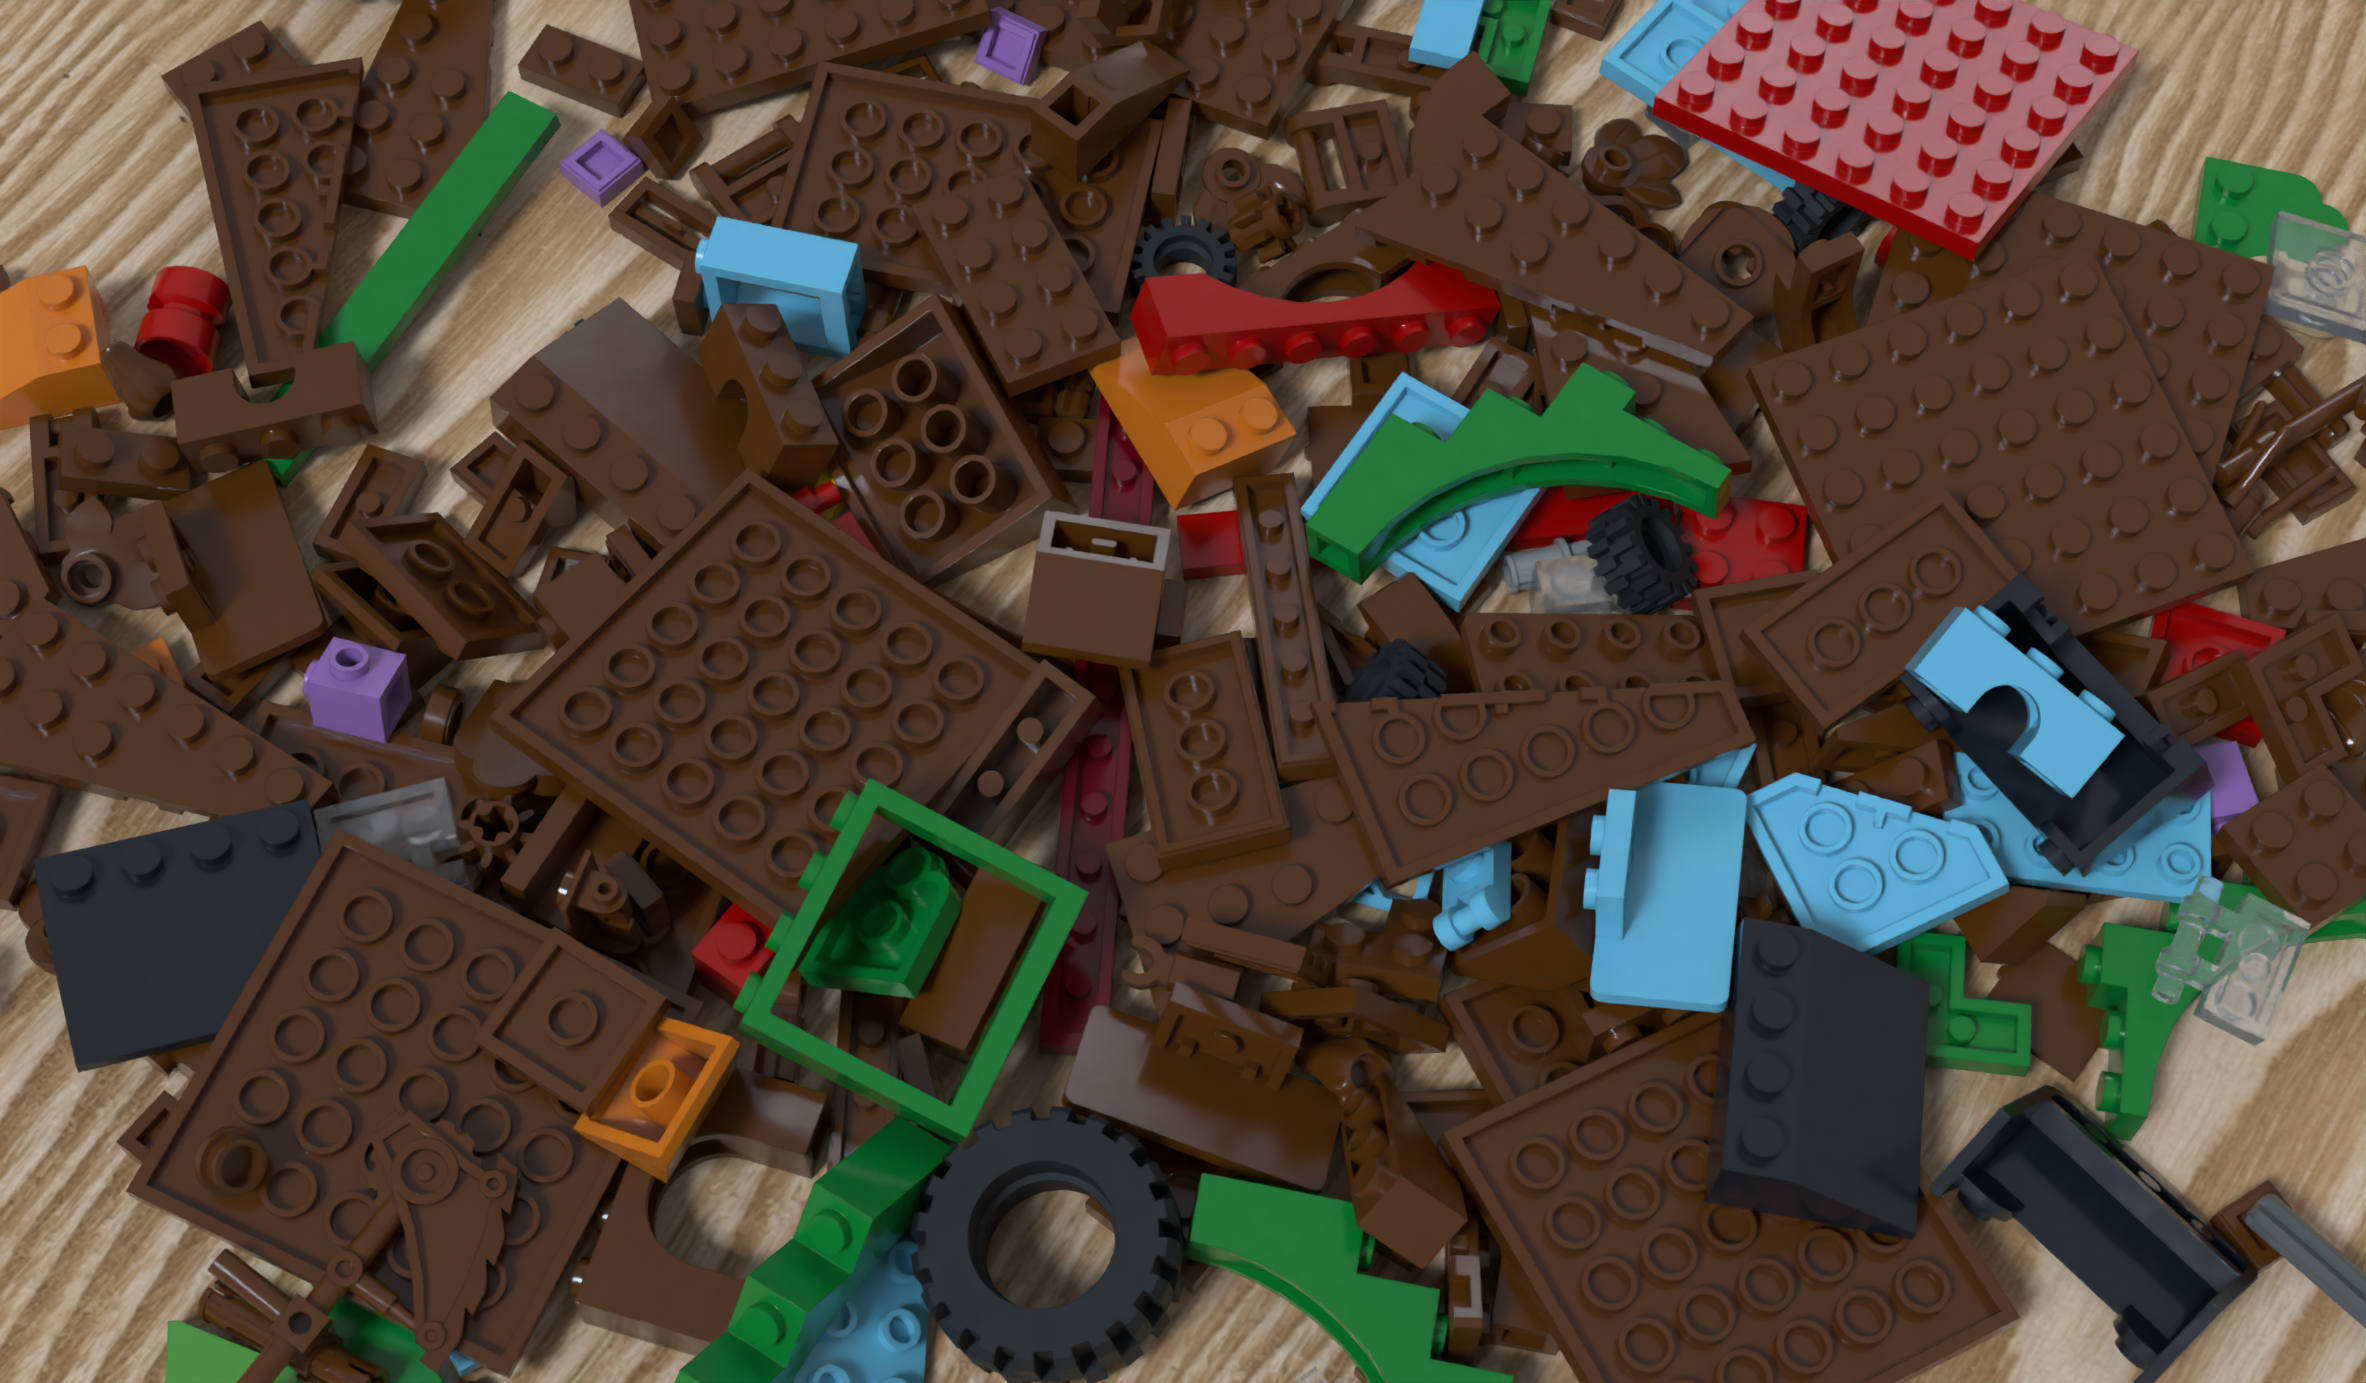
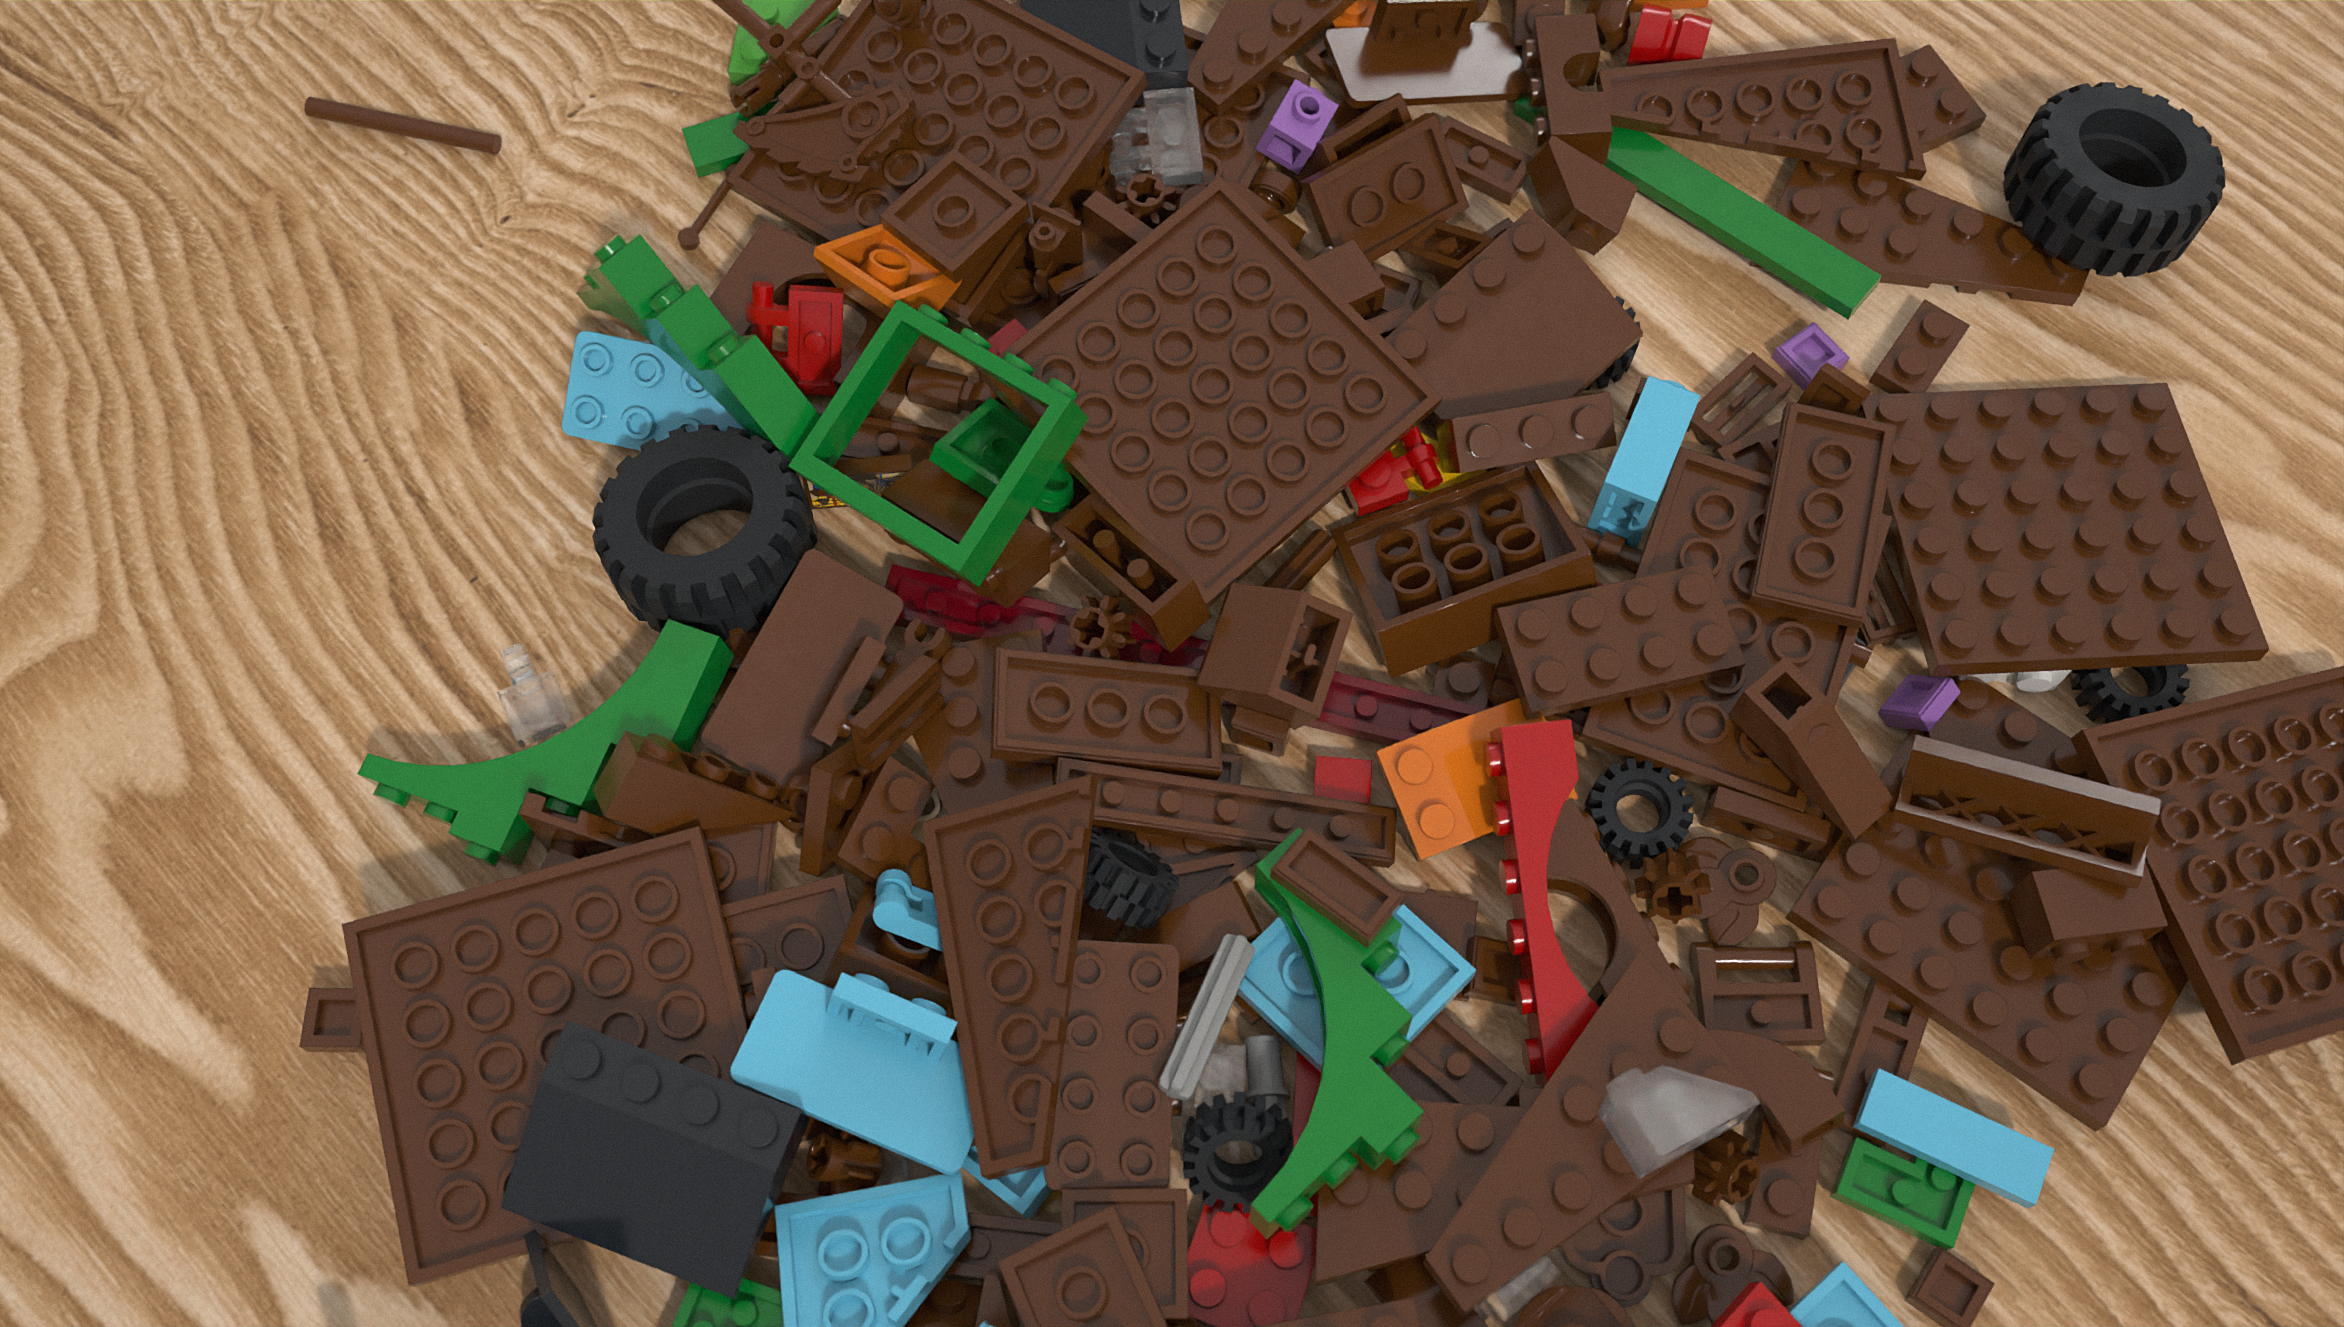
camera: 100 degrees right, 5 degrees up
none -> red plate [746,281,844,396]
none -> reddish brown gear [1065,595,1137,660]
none -> light grey axle [1158,934,1255,1101]
none -> reddish brown tile [1270,826,1405,949]
none -> reddish brown slope [1526,135,1638,256]
none -> clear slope [1597,1065,1760,1179]
none -> reddish brown tile [1747,401,1897,629]

